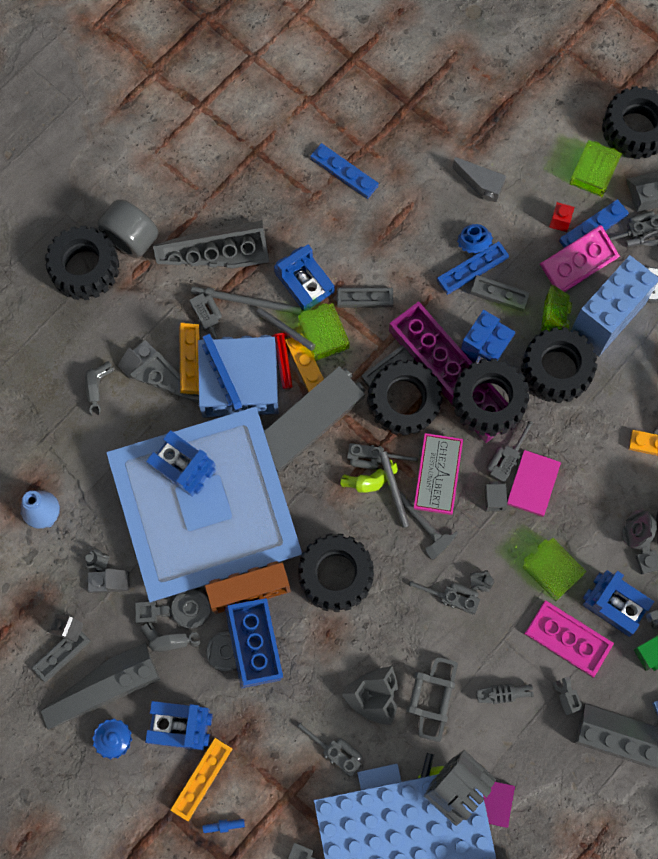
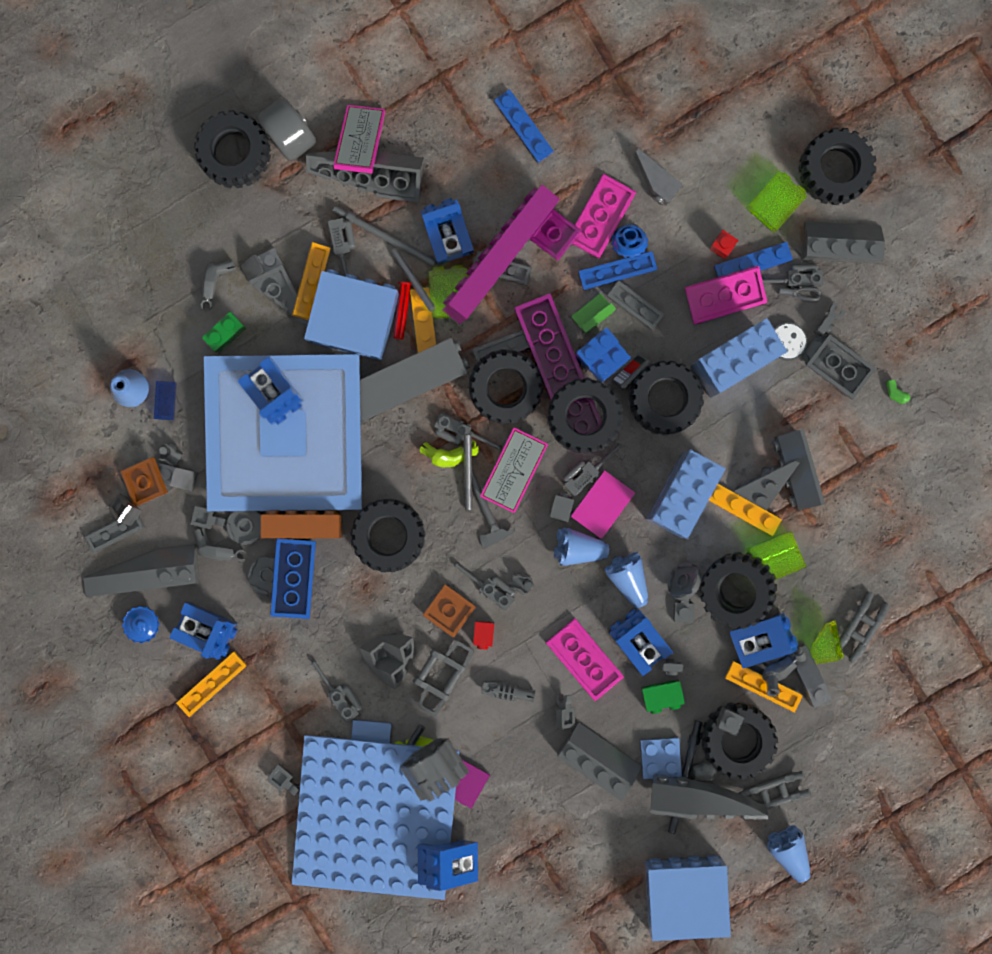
camera: 15 degrees right, 15 degrees up
blue plate [202,334,242,410] -> none
blue bar [203,819,245,833] -> none
clear neon green brick [522,537,587,601] -> none
clear neon green slope [540,285,572,333] -> none
none -> dark orange plate [120,457,168,507]
none -> clear blue plate [154,381,177,421]
none -> green brick [202,312,247,354]
none -> light grey tile [333,105,385,173]
none -> dark orange plate [423,584,476,638]
none -> magenta brick [442,185,560,324]
none -> red brick [473,621,494,650]
none -> magenta tile [529,209,582,261]
none -> medium blue cone [553,527,609,566]
none -> dark pink tile [572,174,636,259]
none -> bright green panel [572,294,616,334]
none -> medium blue cone [604,552,648,608]
none -> slope [612,354,650,390]
none -> medium blue brick [646,450,725,539]

